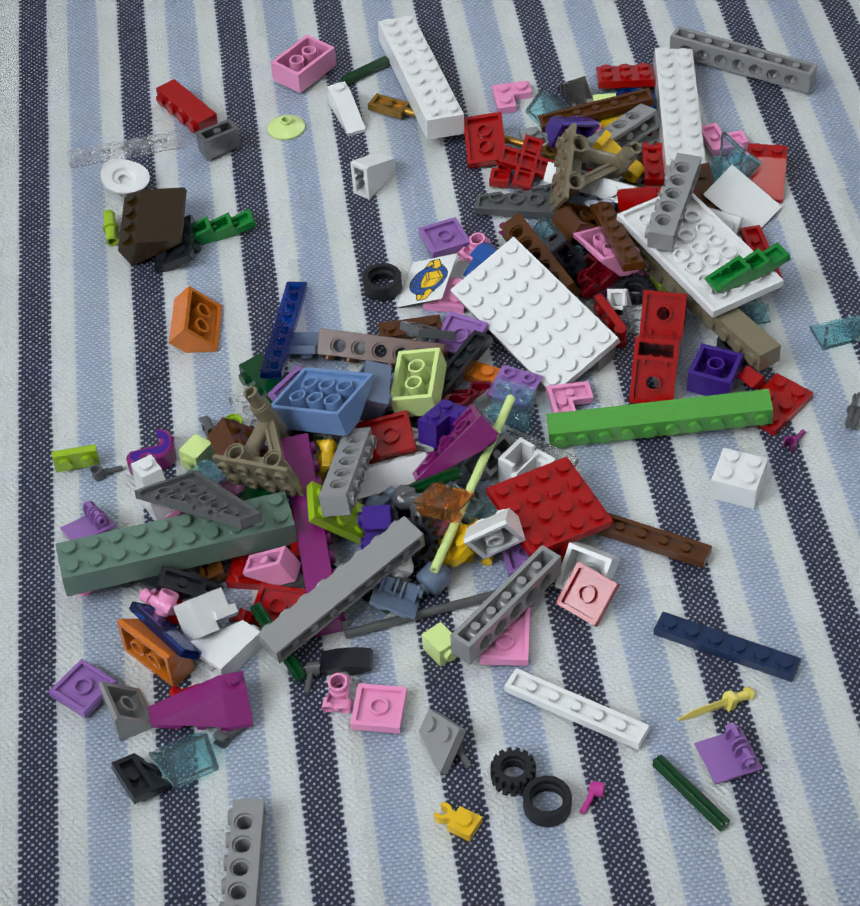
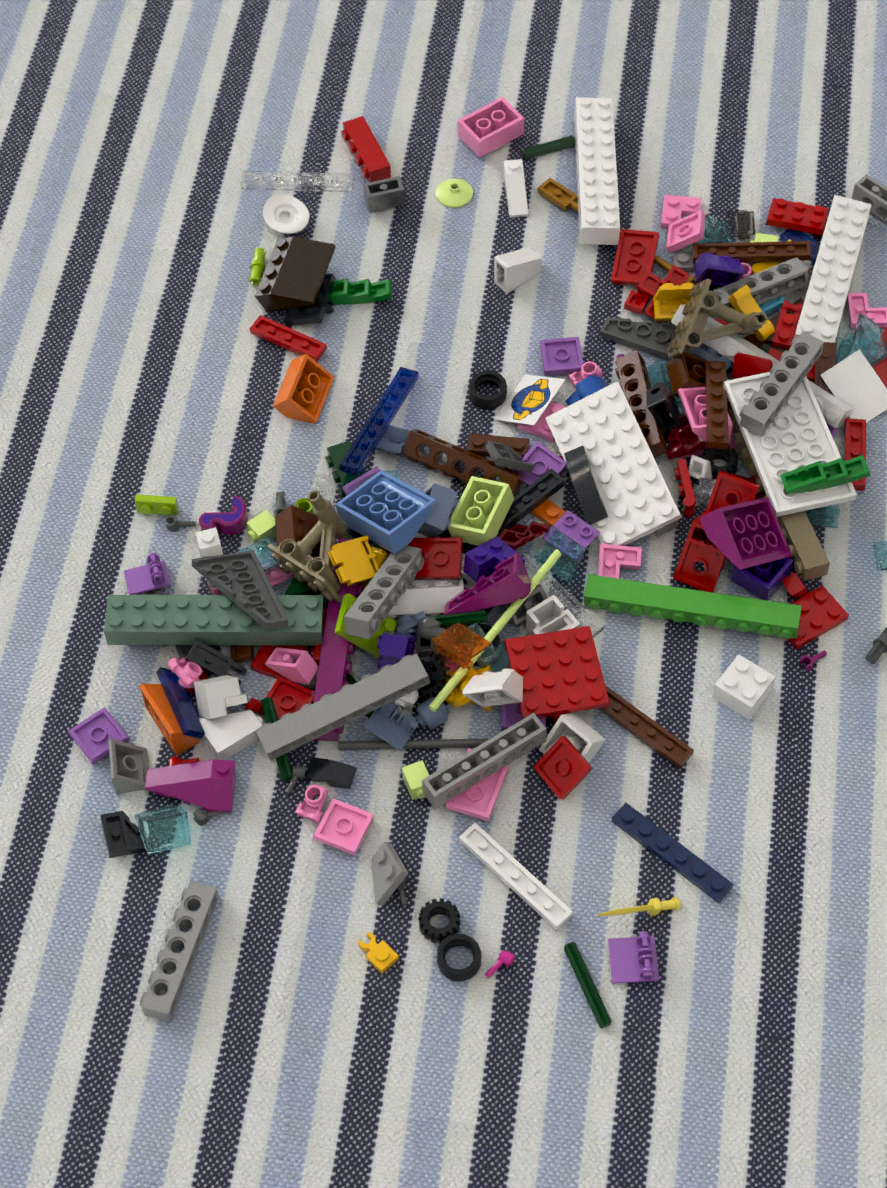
camera: 15 degrees right, 10 degrees up
none -> red plate [250,315,327,362]
none -> yellow plate [328,535,379,586]
none -> black slope [564,446,608,524]
none -> yellow bracket [653,283,694,321]
none -> bright pink plate [666,210,706,253]
none -> magenta slope [700,497,792,570]

